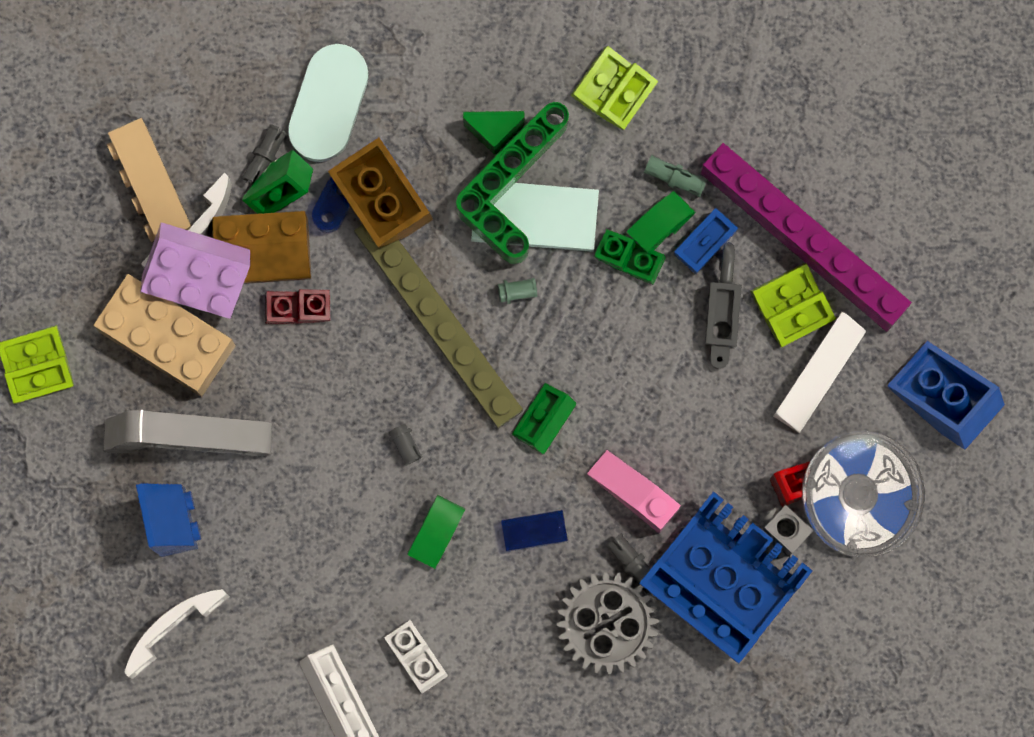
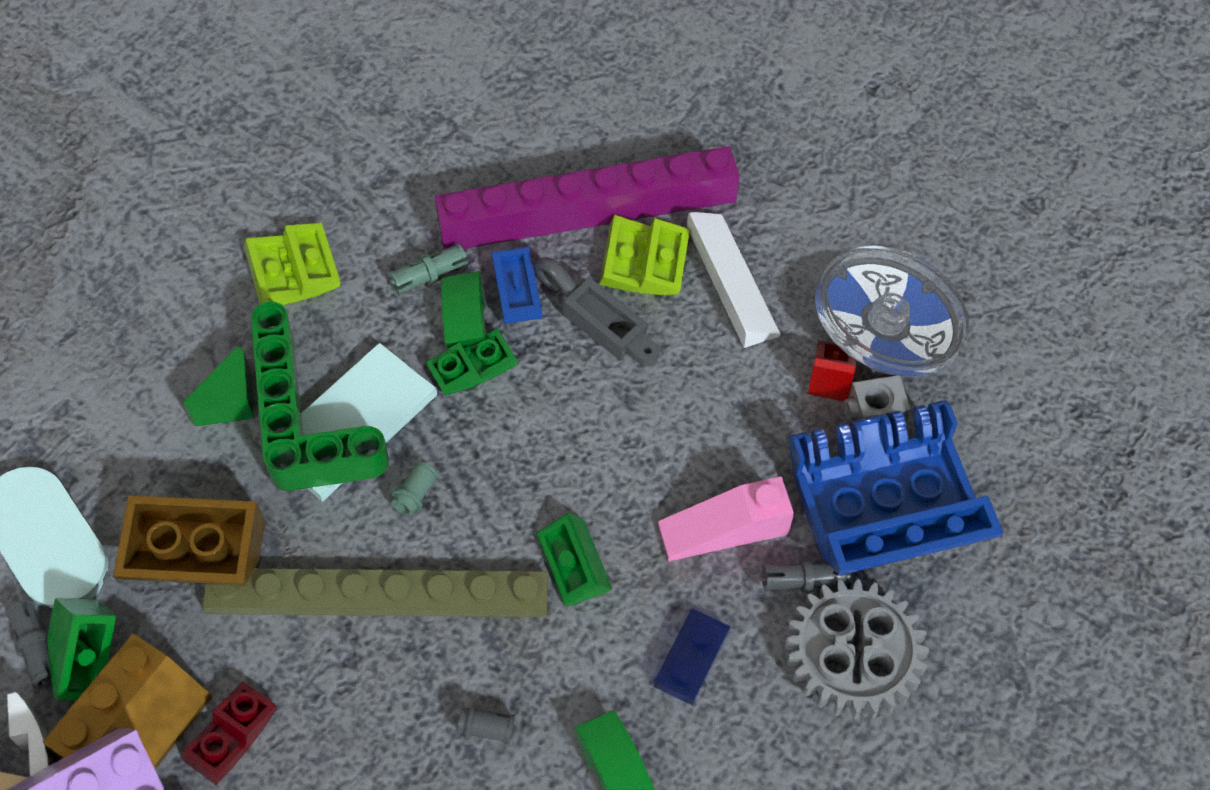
camera: 55 degrees left, 20 degrees down
clear blue plate [312,177,351,233] -> none
blue slope [888,341,1005,450] -> none

